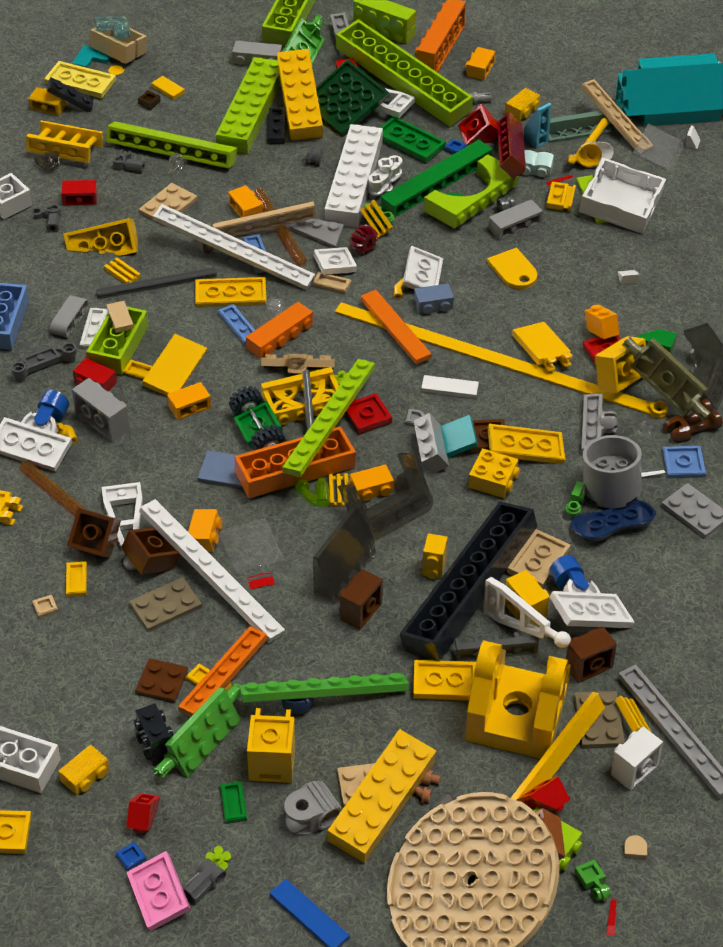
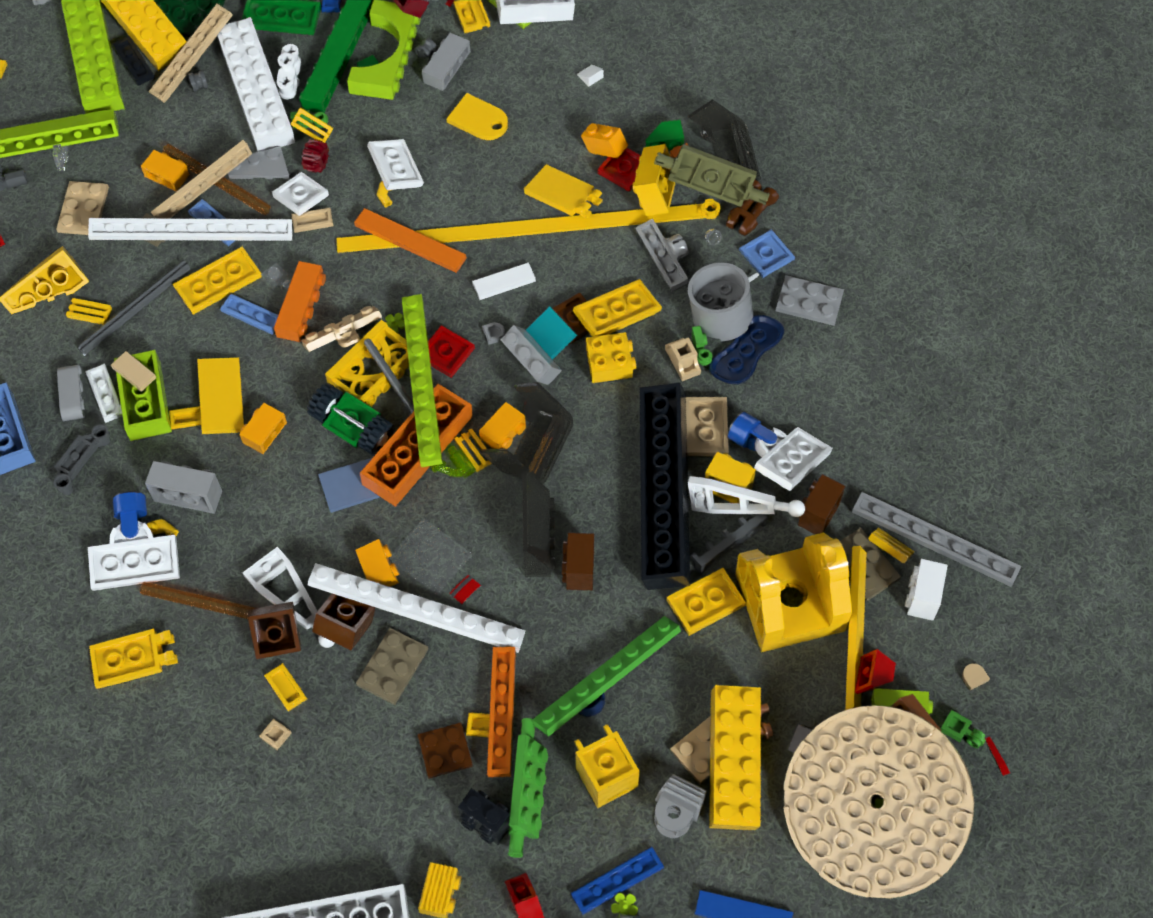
camera: 30 degrees left, 15 degrees up
red brick [73,358,117,392] -> none
green tile [220,781,247,824] -> none
sand blue brick [414,283,454,314] -> none
yellow brick [422,533,448,579] -> none
none -> tan tile [149,4,233,103]
none -> blue tile [571,847,664,915]
none -> tan brick [665,337,701,381]

